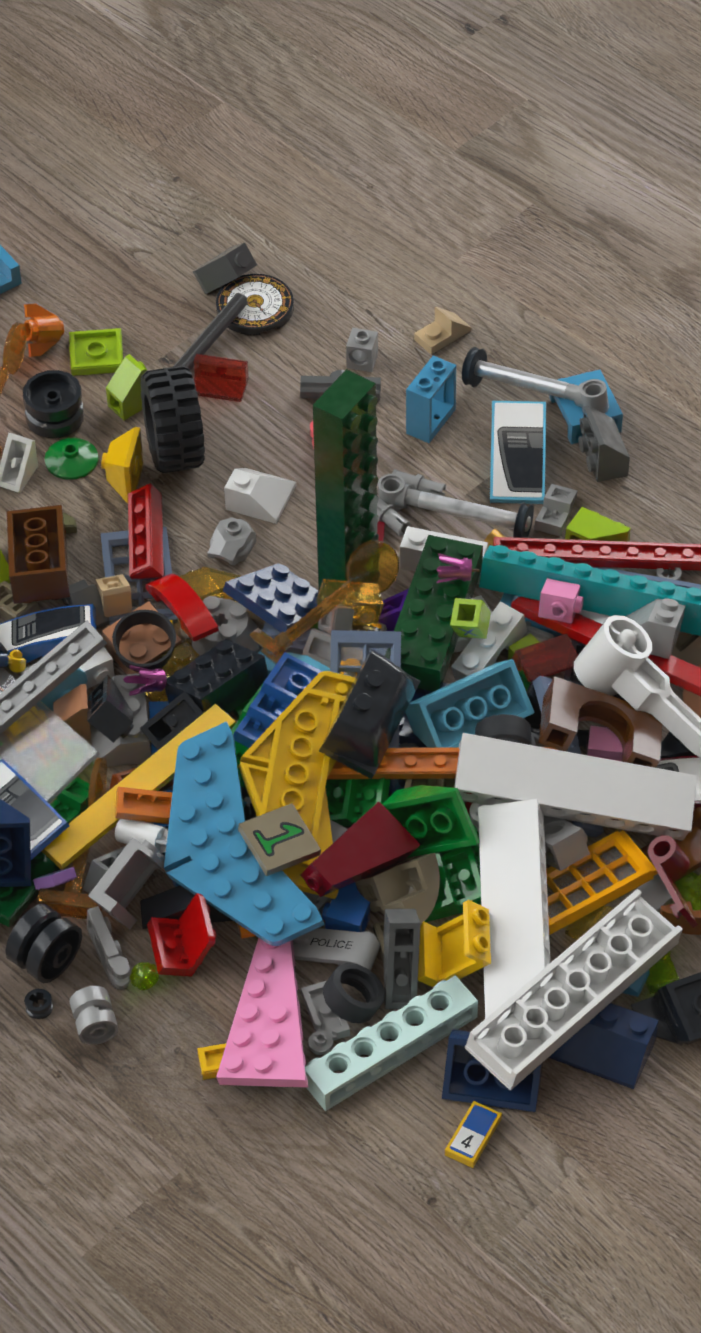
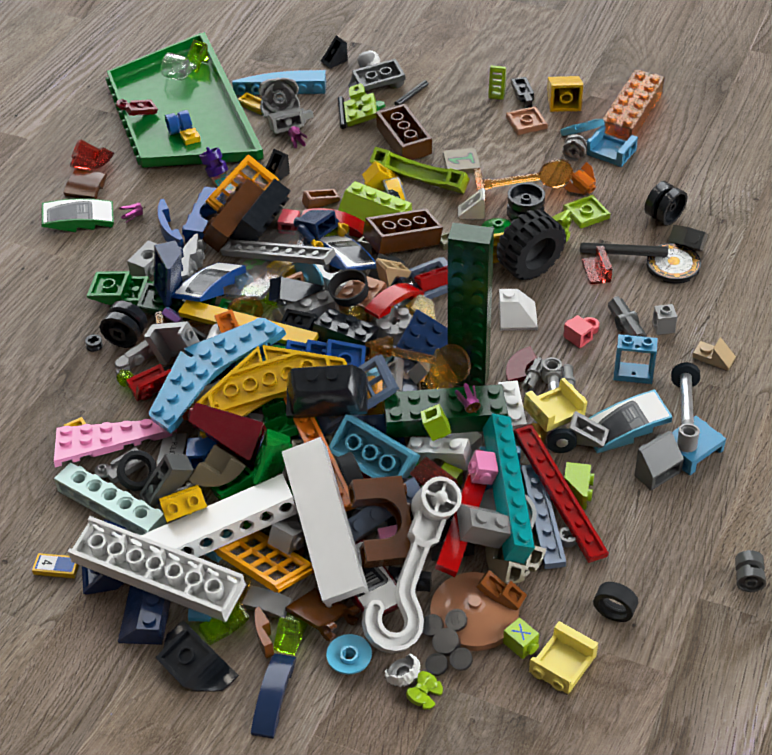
camera: 70 degrees right, 5 degrees down
light grey wheel [69,986,118,1045] -> none
flat silver piece [123,665,167,696] -> none
dark tan tile [238,803,321,876] -> none
light grey slope [534,484,577,536] -> none
dark red door [648,835,698,928] -> none
none -> light yellow panel [523,378,587,432]
none -> light grey slope [568,411,609,448]
none -> black wheel [644,181,688,226]

